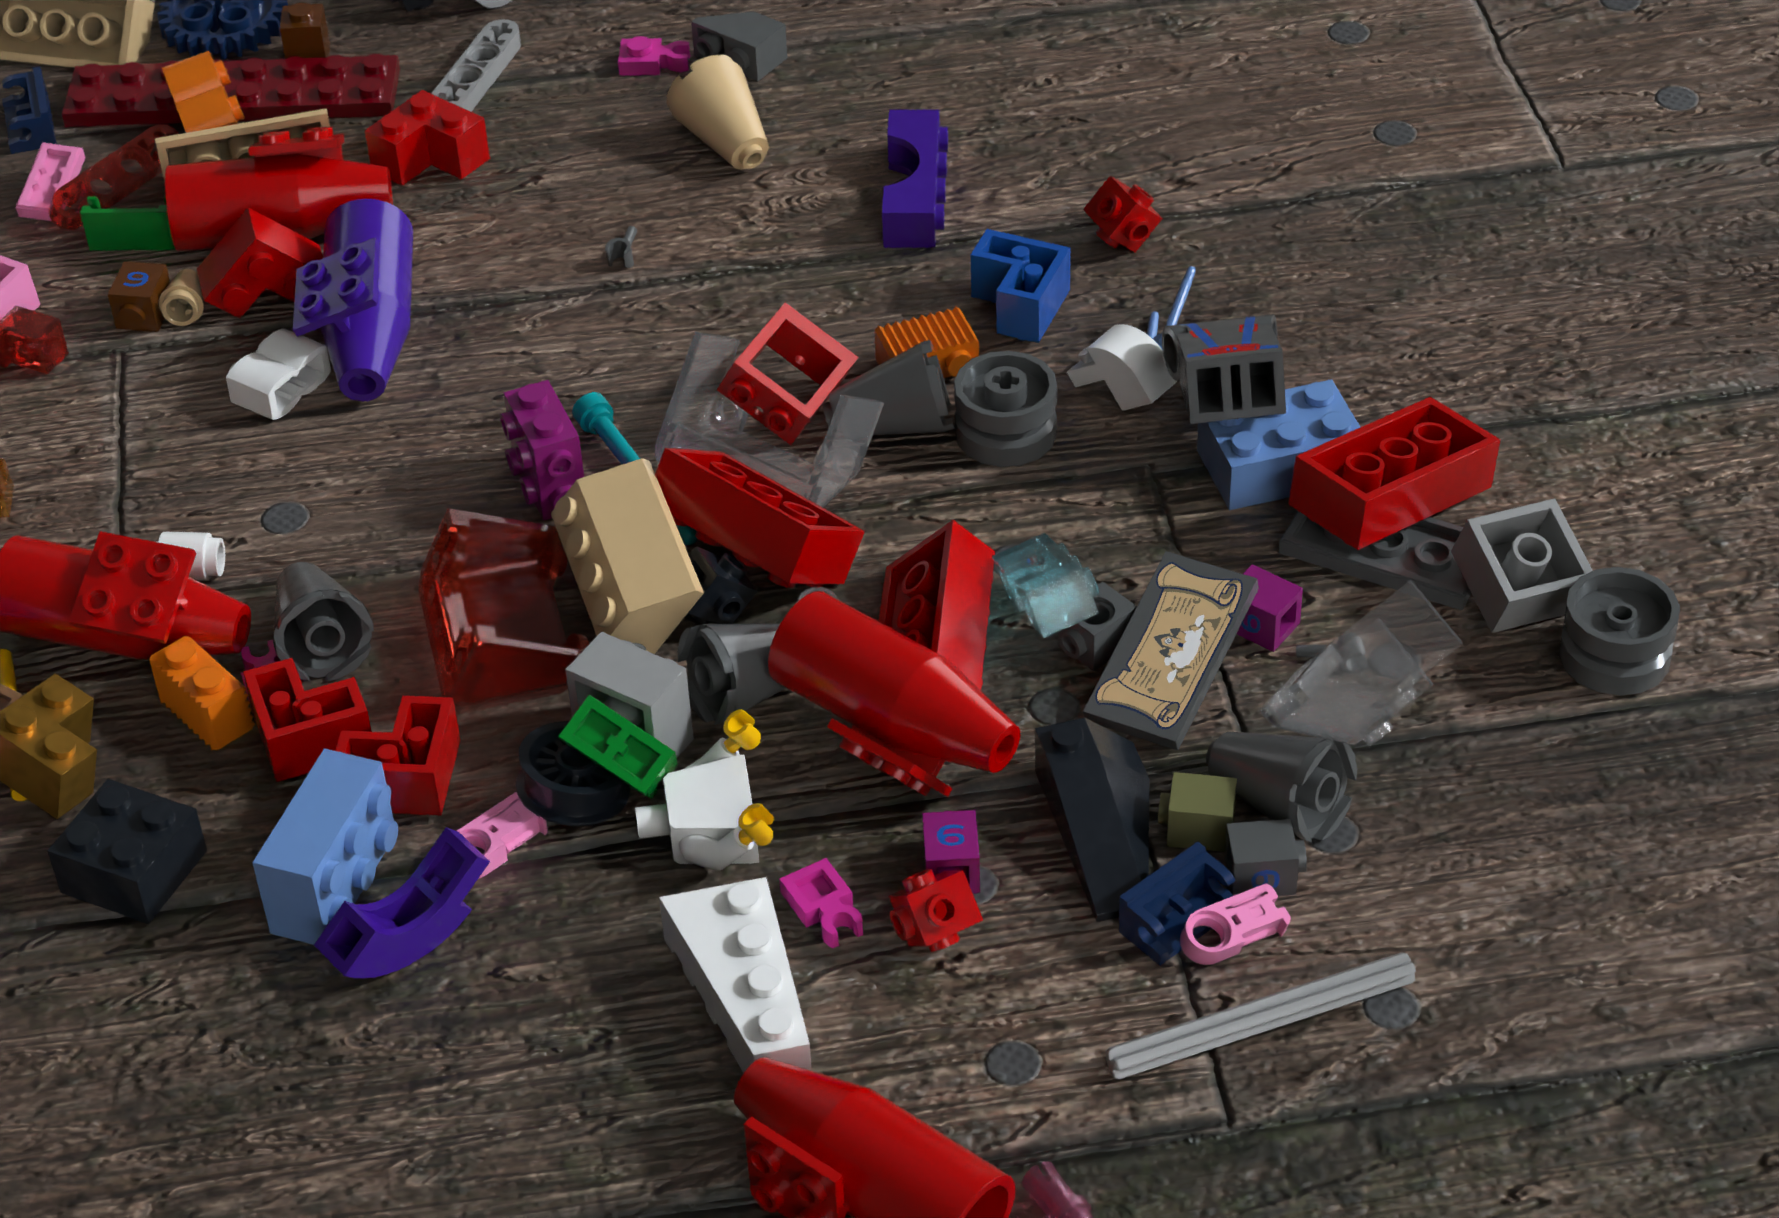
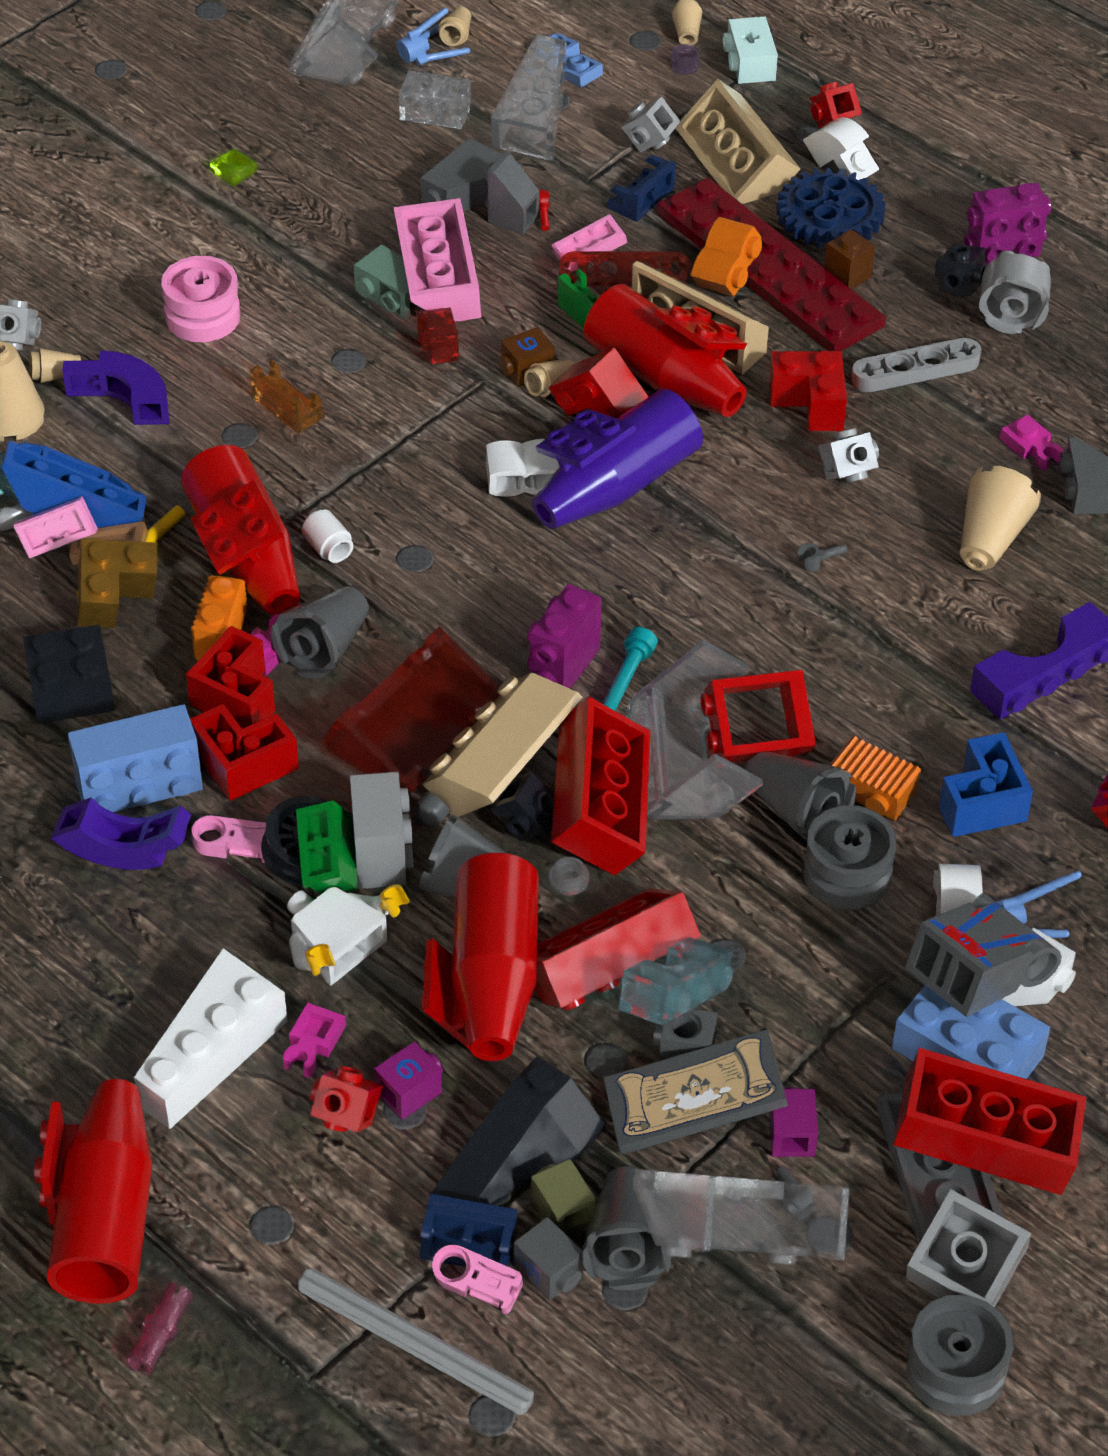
camera: 50 degrees right, 5 degrees up
none -> brick [818,428,879,482]

